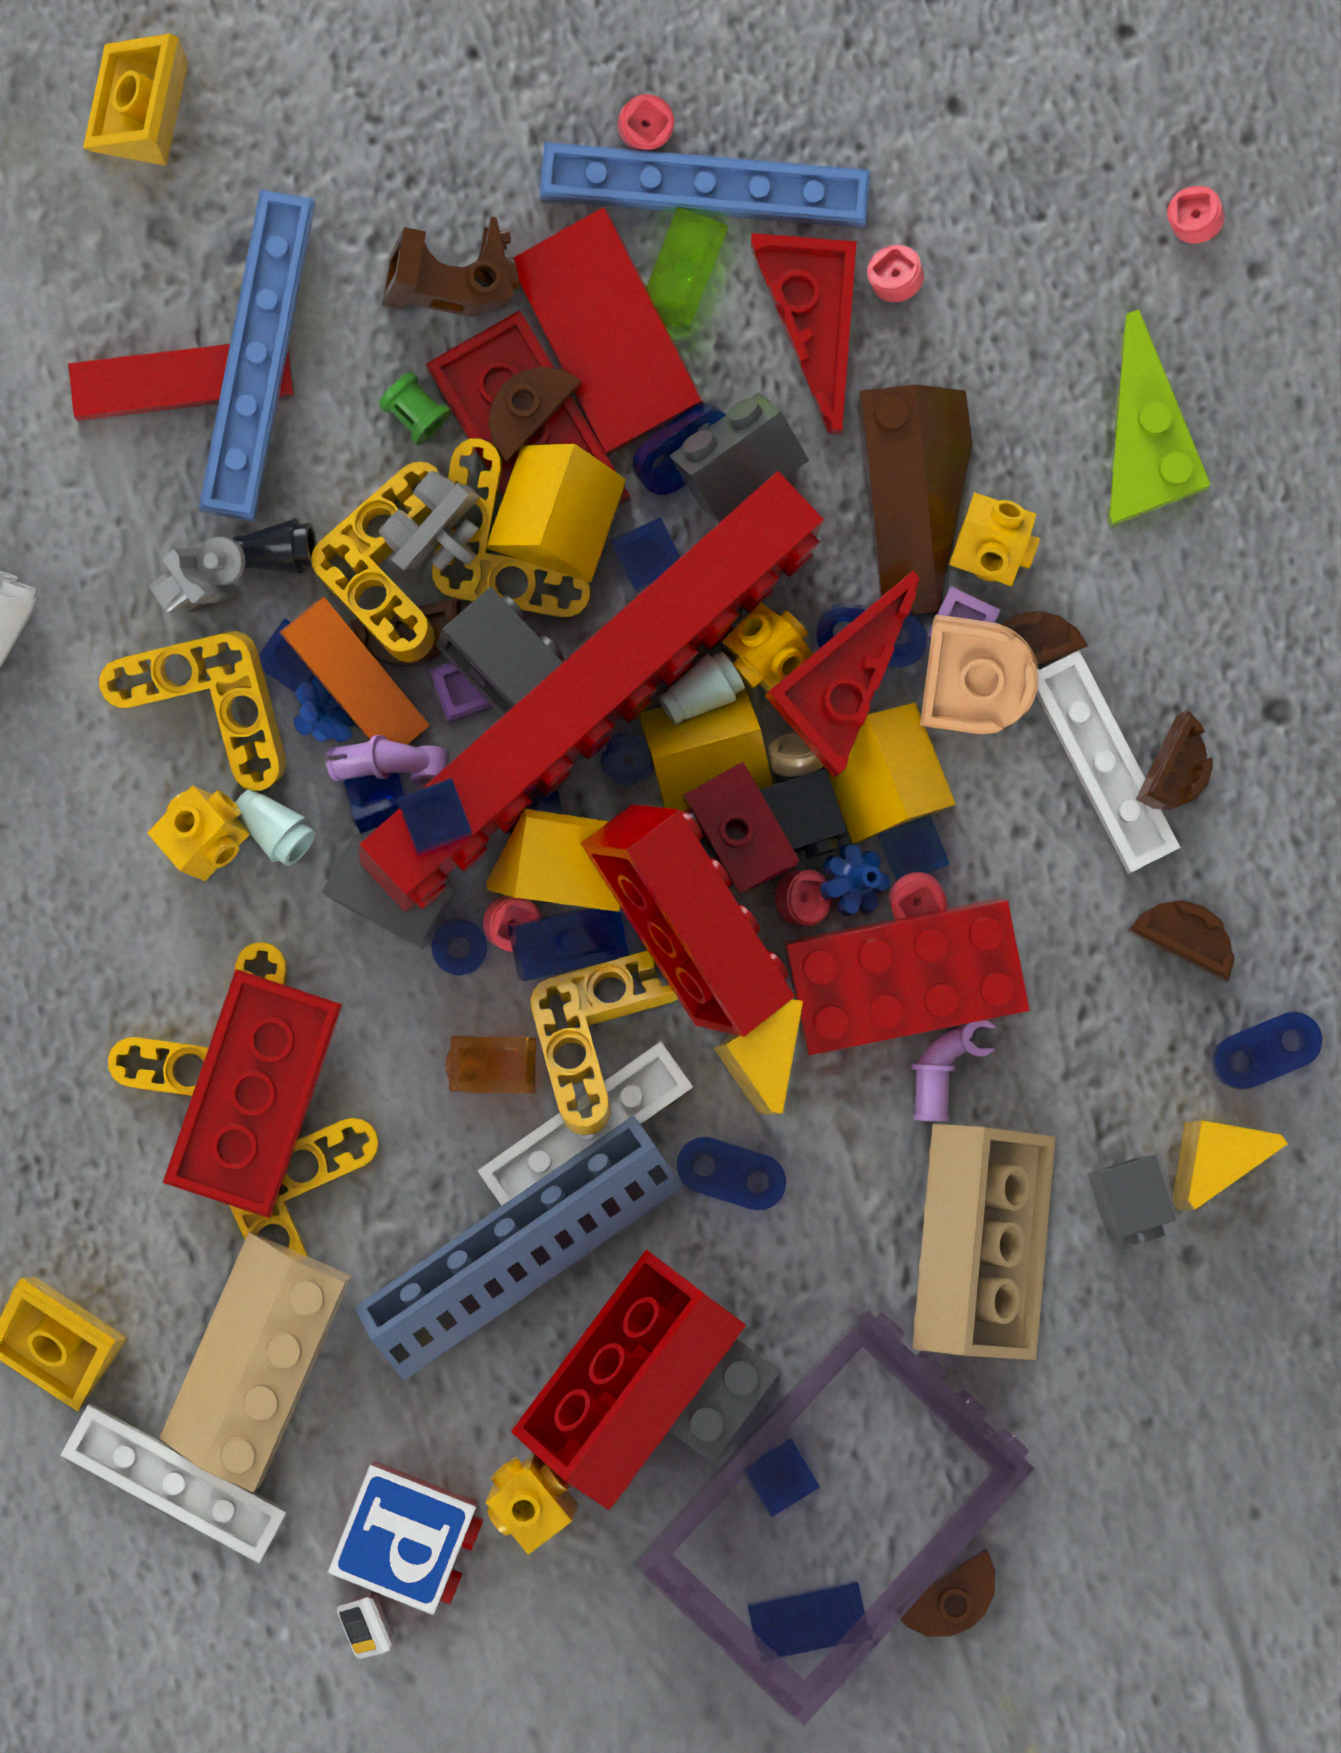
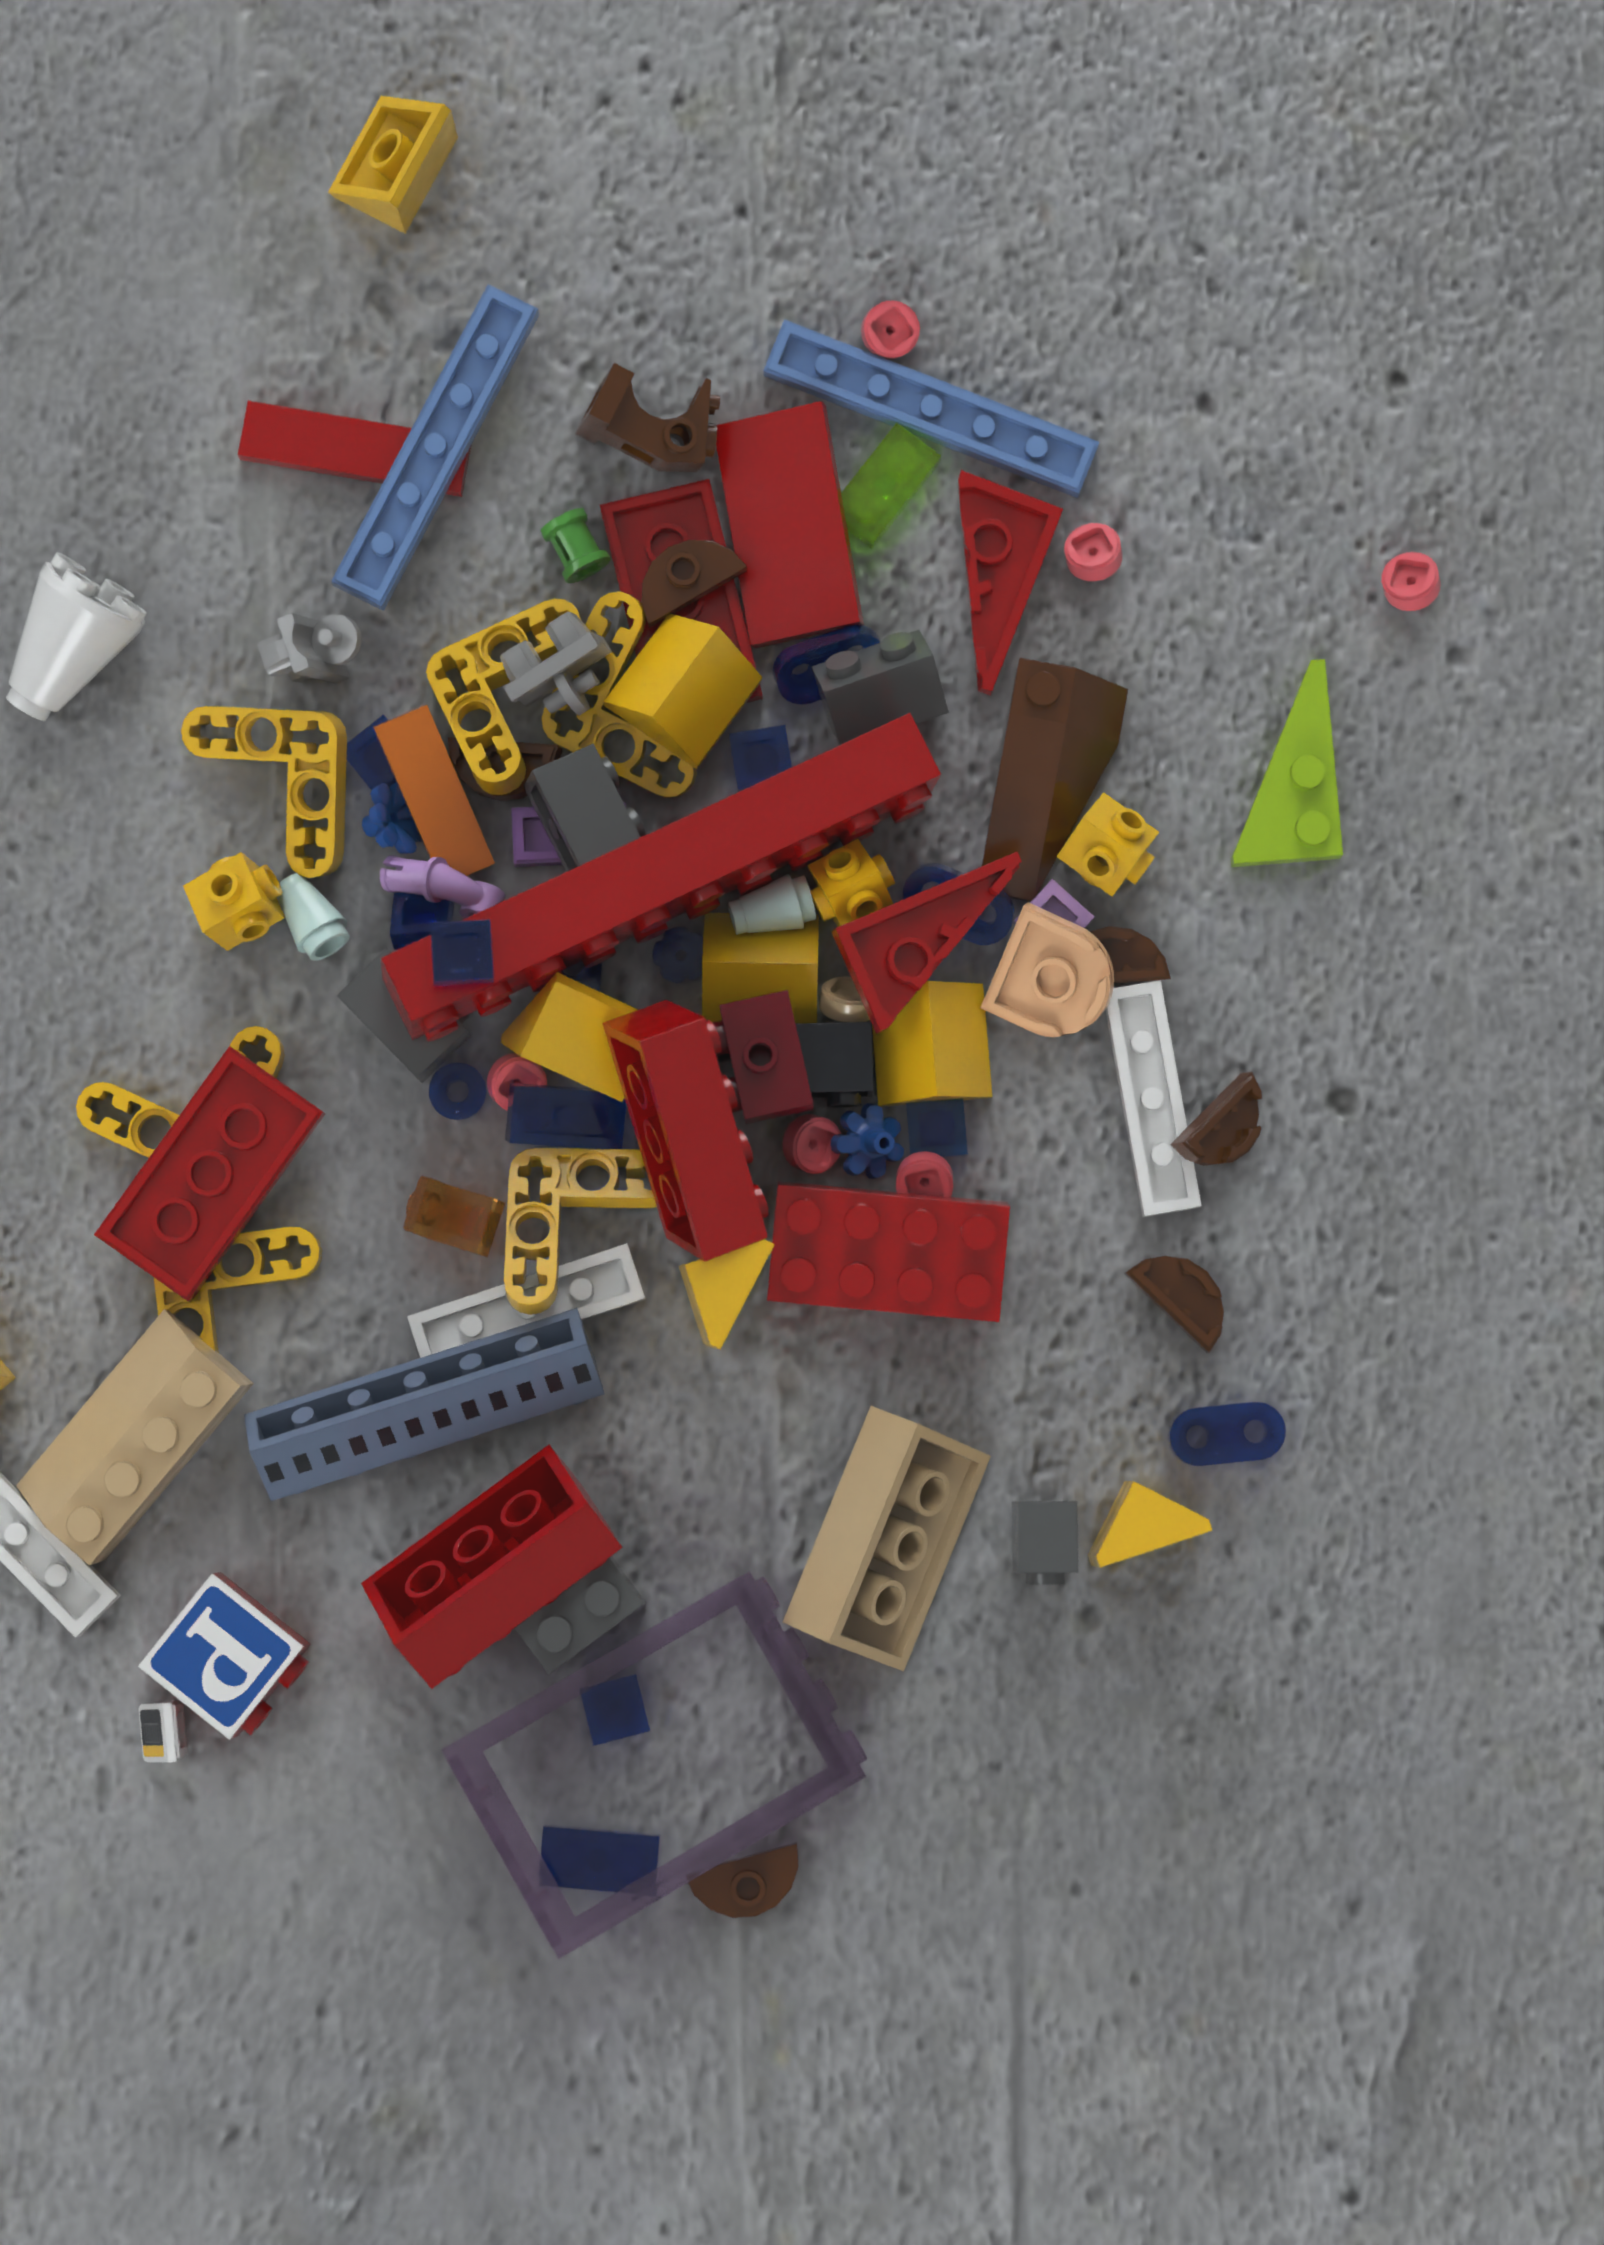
camera: 20 degrees right, 0 degrees up
black cone [233,518,317,573] -> none
yellow brick [485,1453,579,1555] -> none
clear blue plate [676,1137,786,1210] -> none
lavender piece [911,1020,996,1122] -> none

